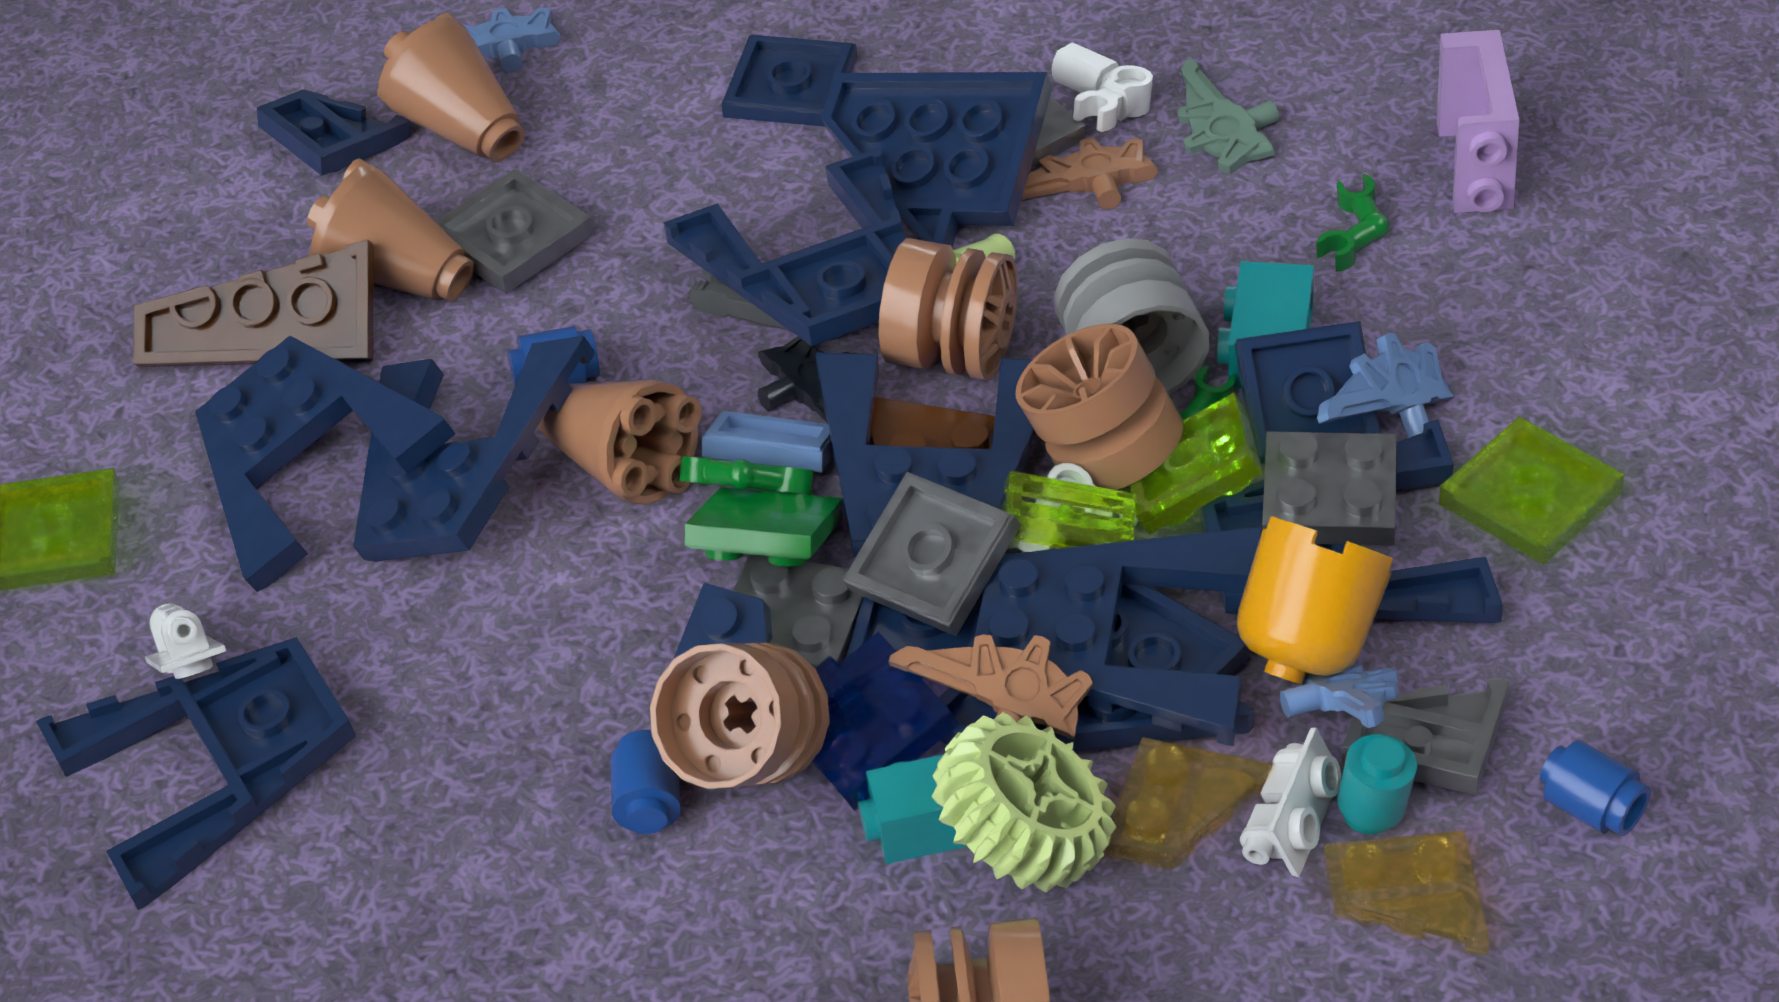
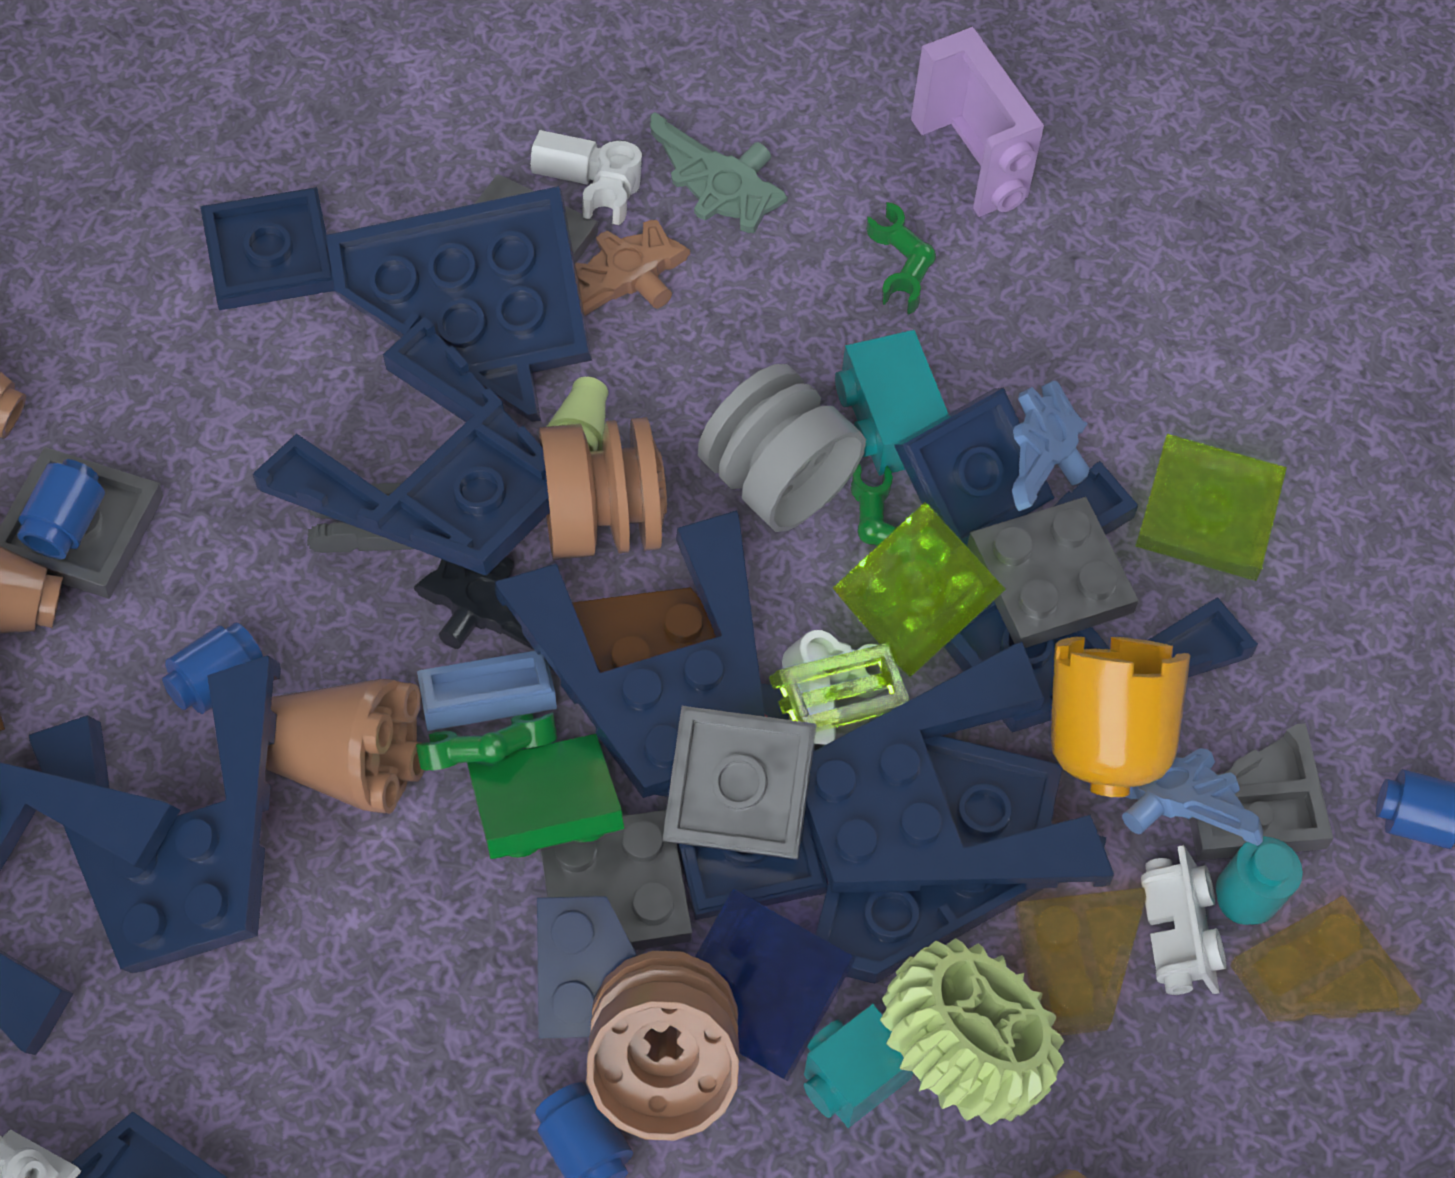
camera: 35 degrees left, 15 degrees up
nougat piece [889,634,1093,739] -> none
nougat wheel [1016,324,1183,493] -> none
none -> blue brick [17,459,105,559]

